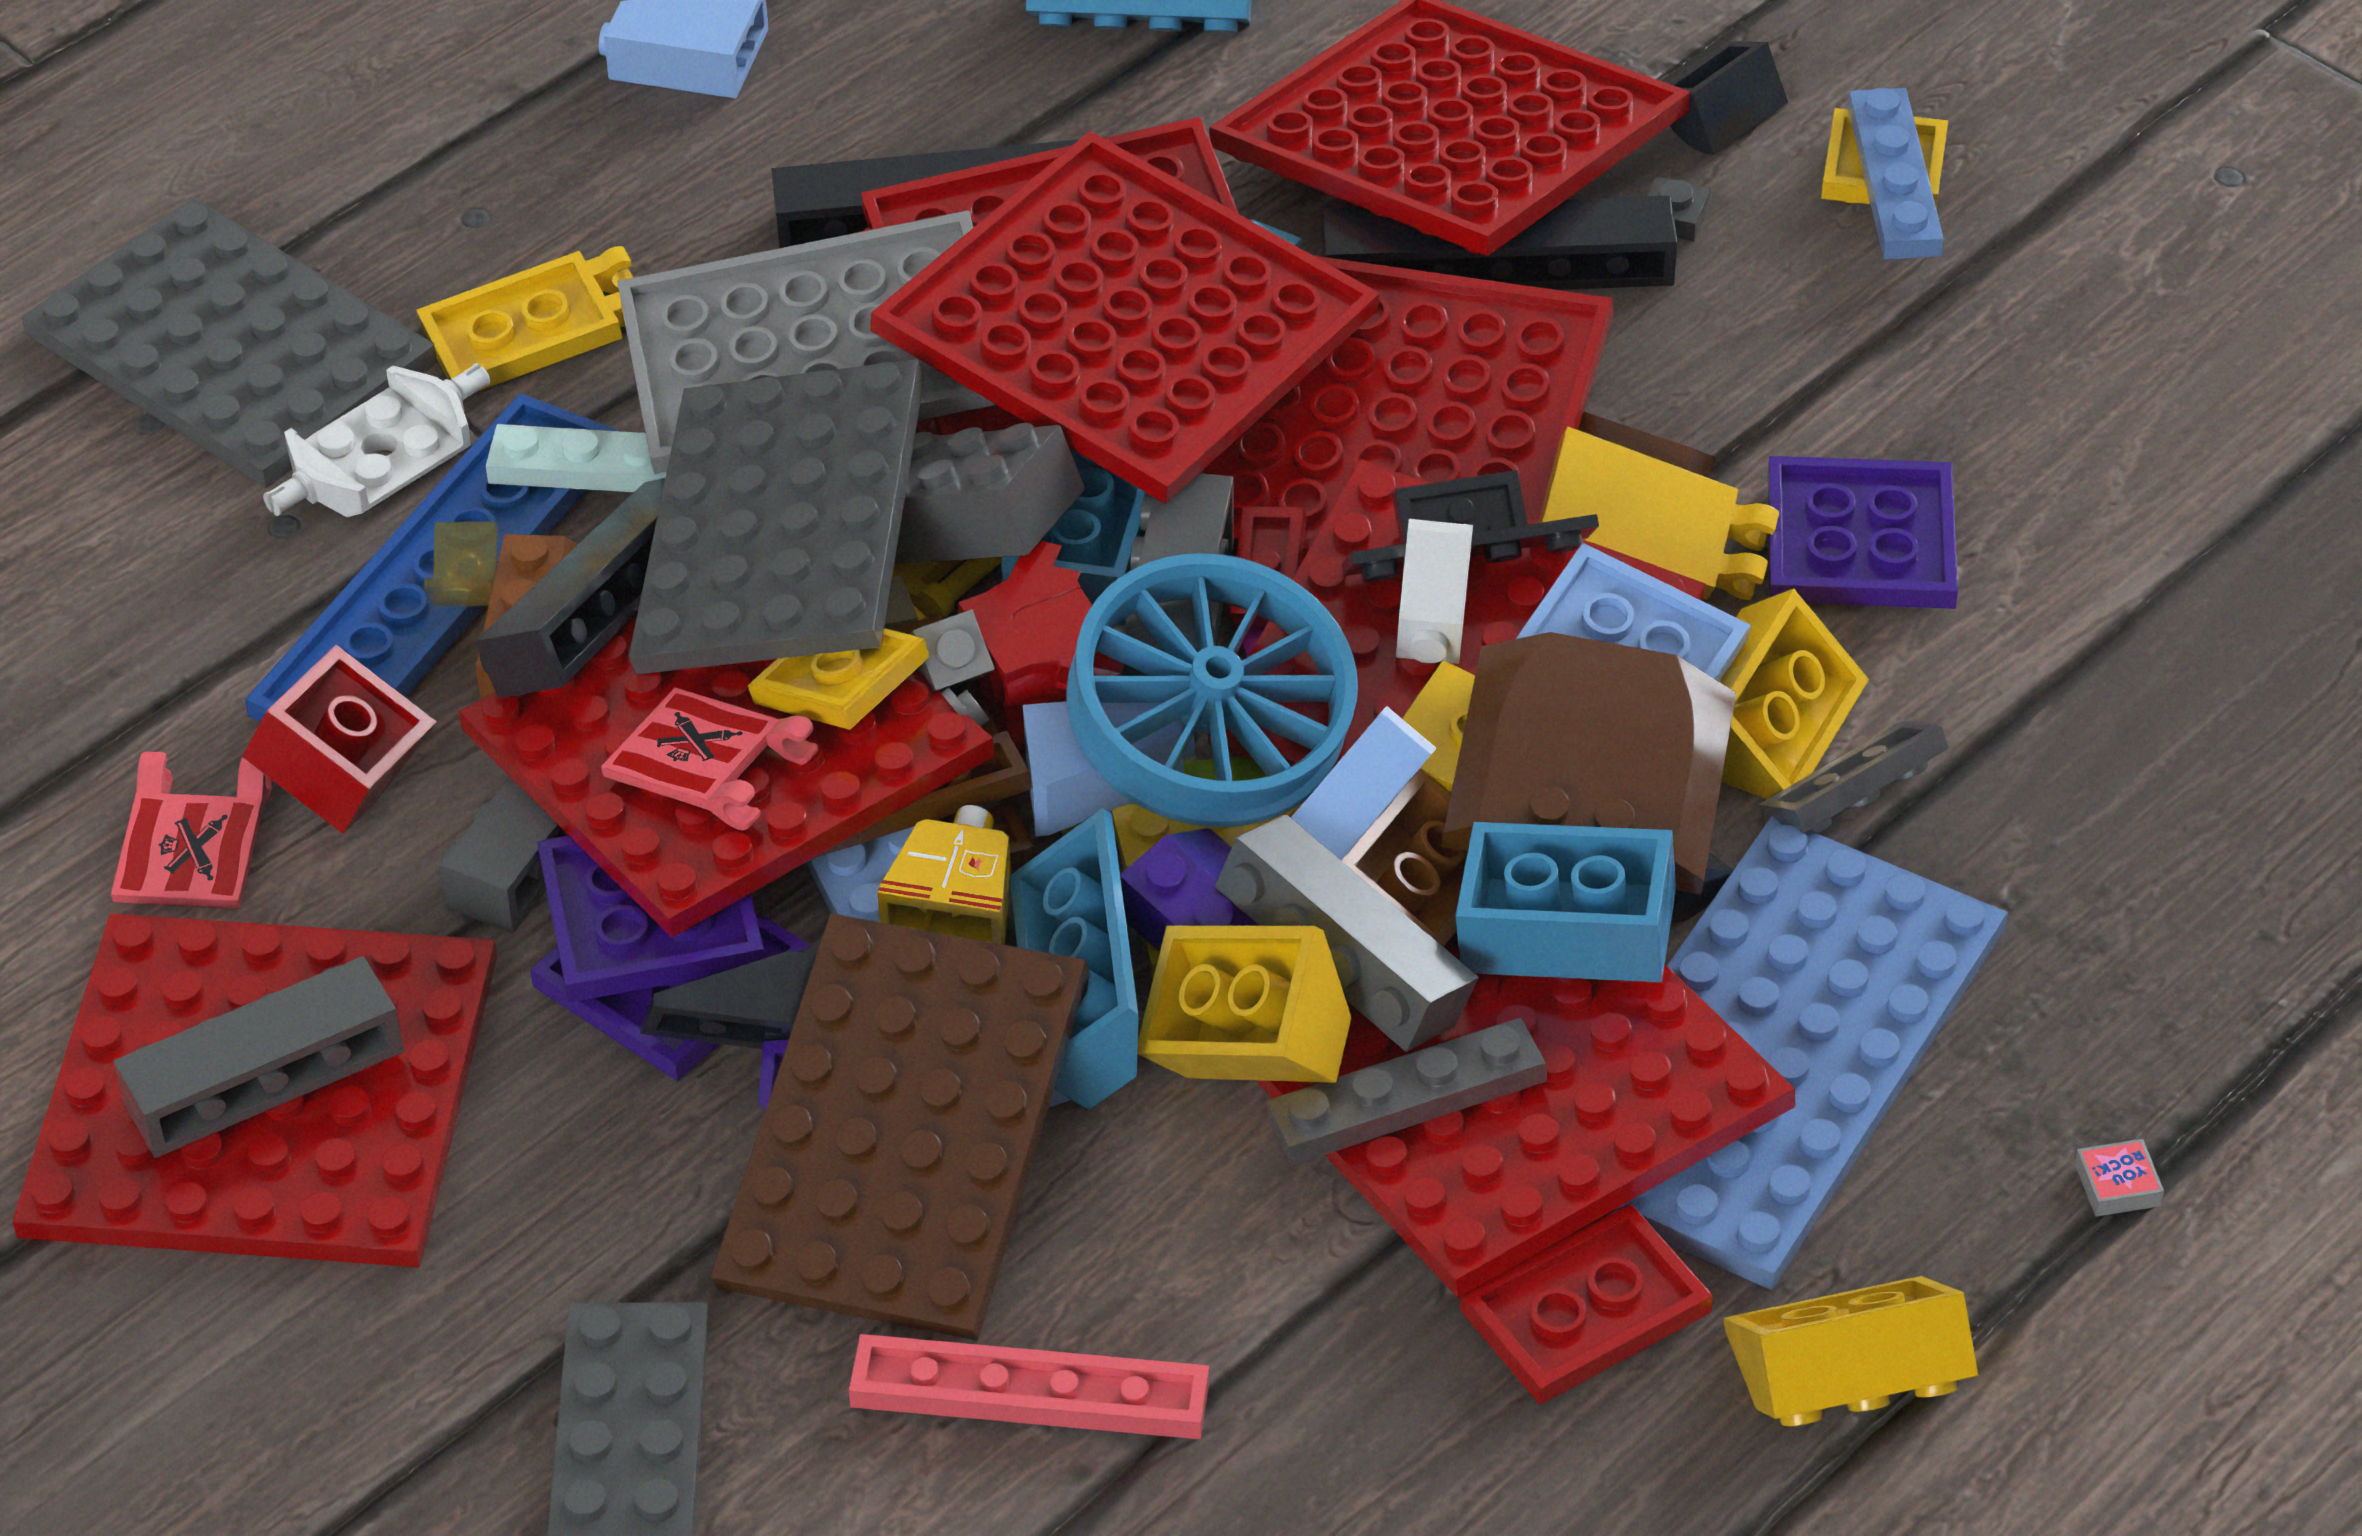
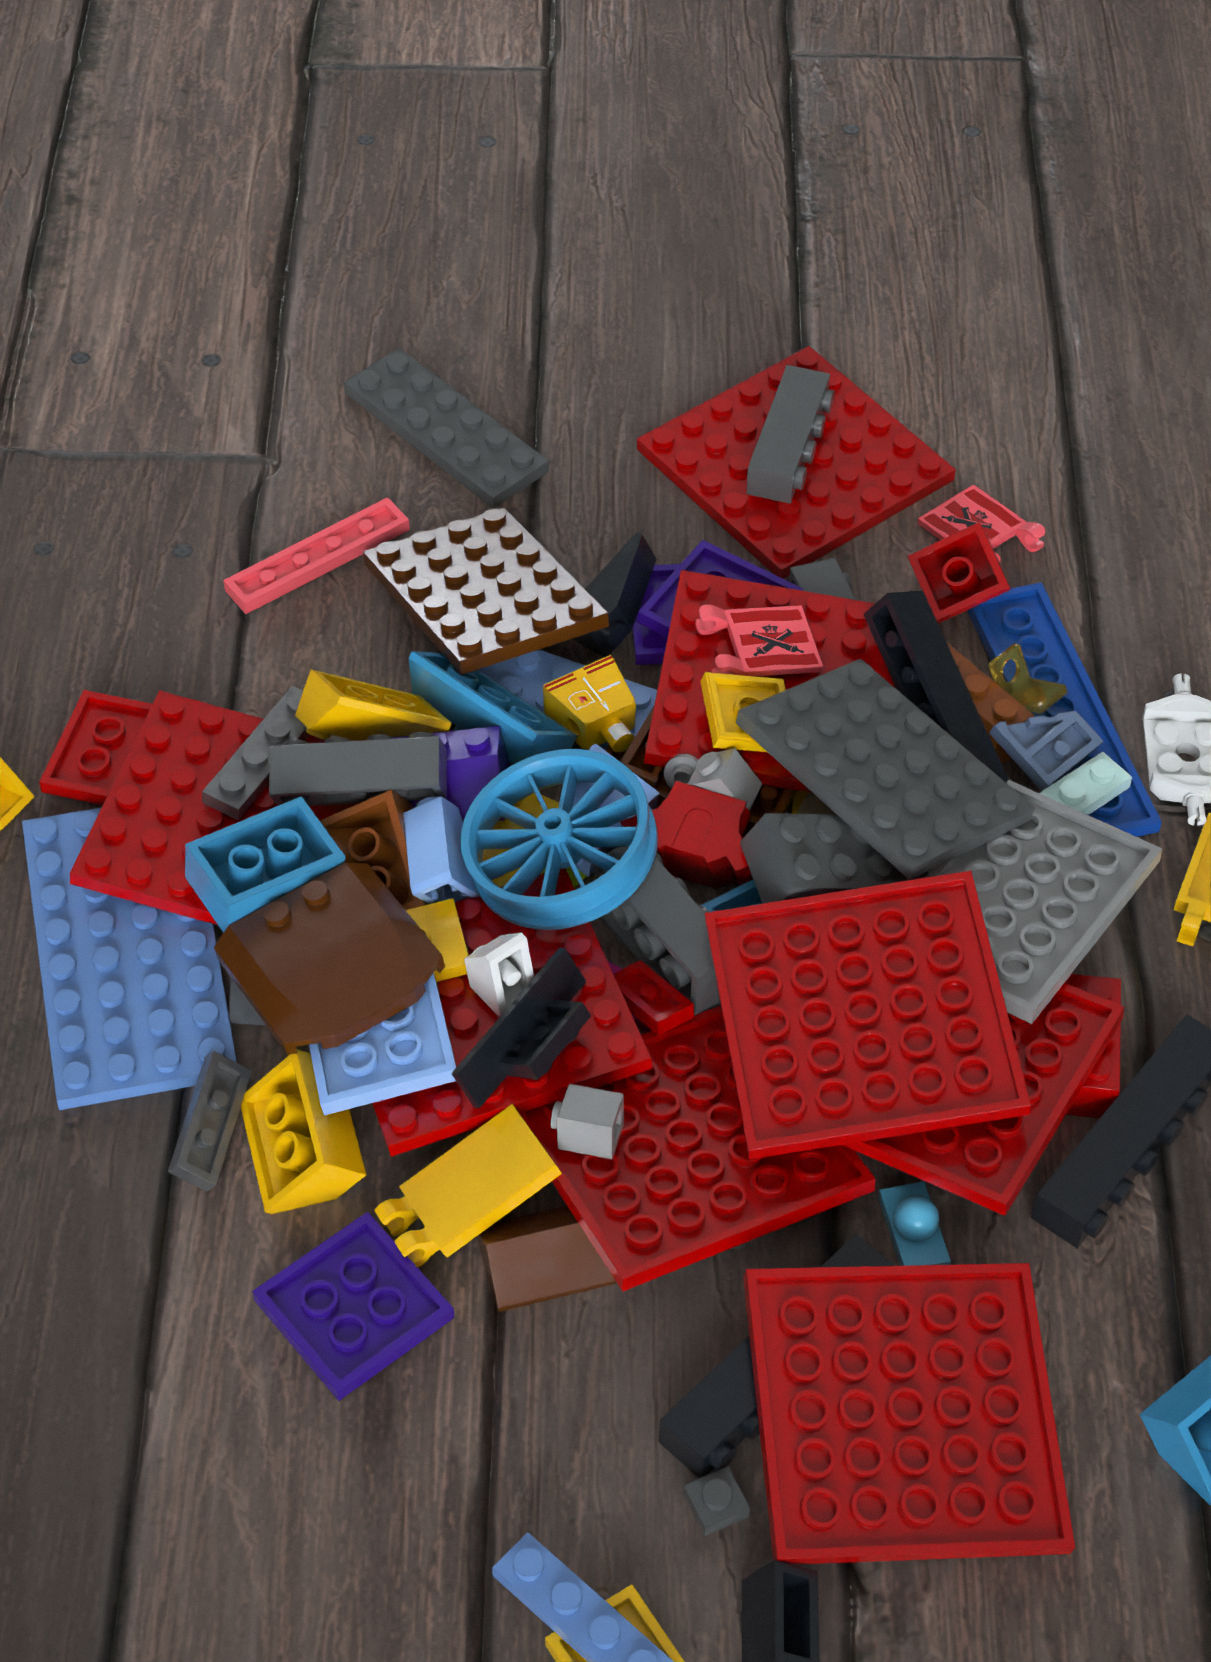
camera: 135 degrees right, 5 degrees up
none -> light grey brick [551,1084,624,1159]
none -> sand blue wing [989,711,1104,791]

